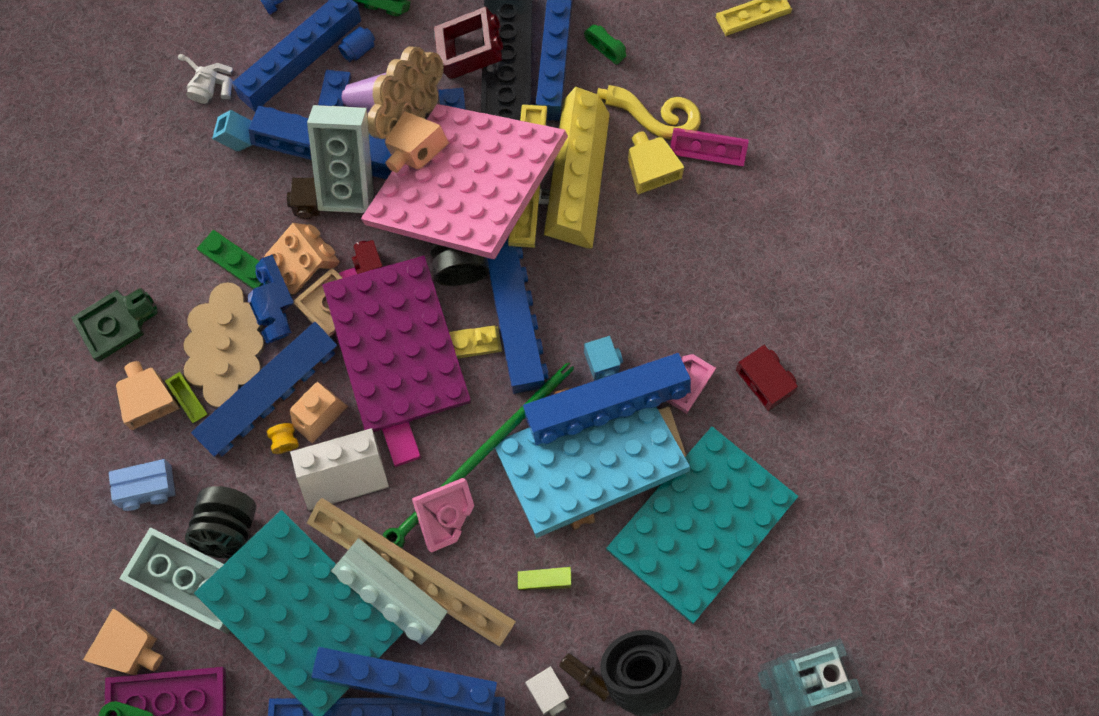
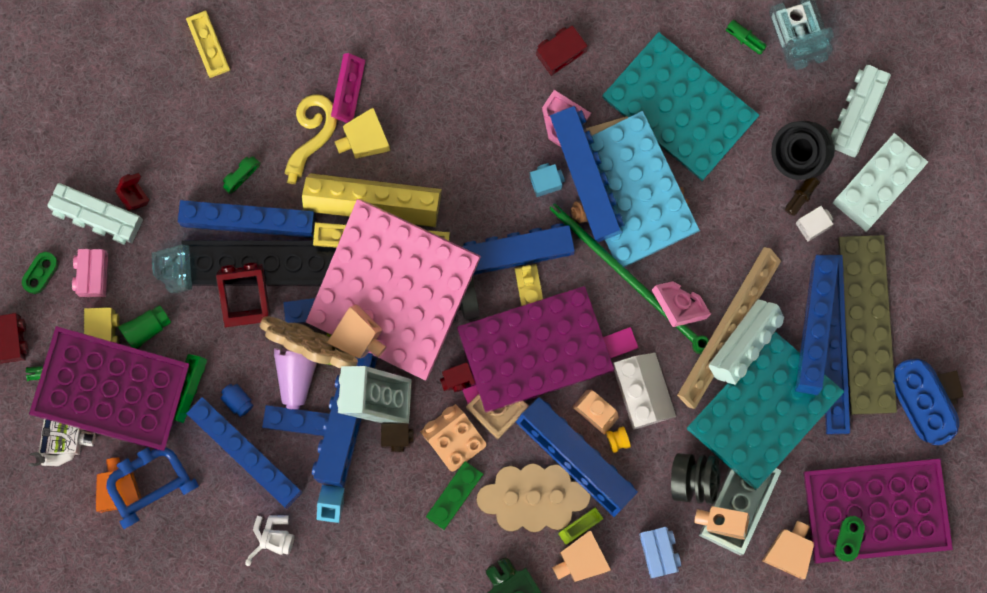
camera: 90 degrees left, 10 degrees up
blue plate [248,255,294,344] -> none
lime piece [518,567,571,590] -> none
none -> light nougat torso [695,506,750,540]
none -> green axle [725,19,767,55]

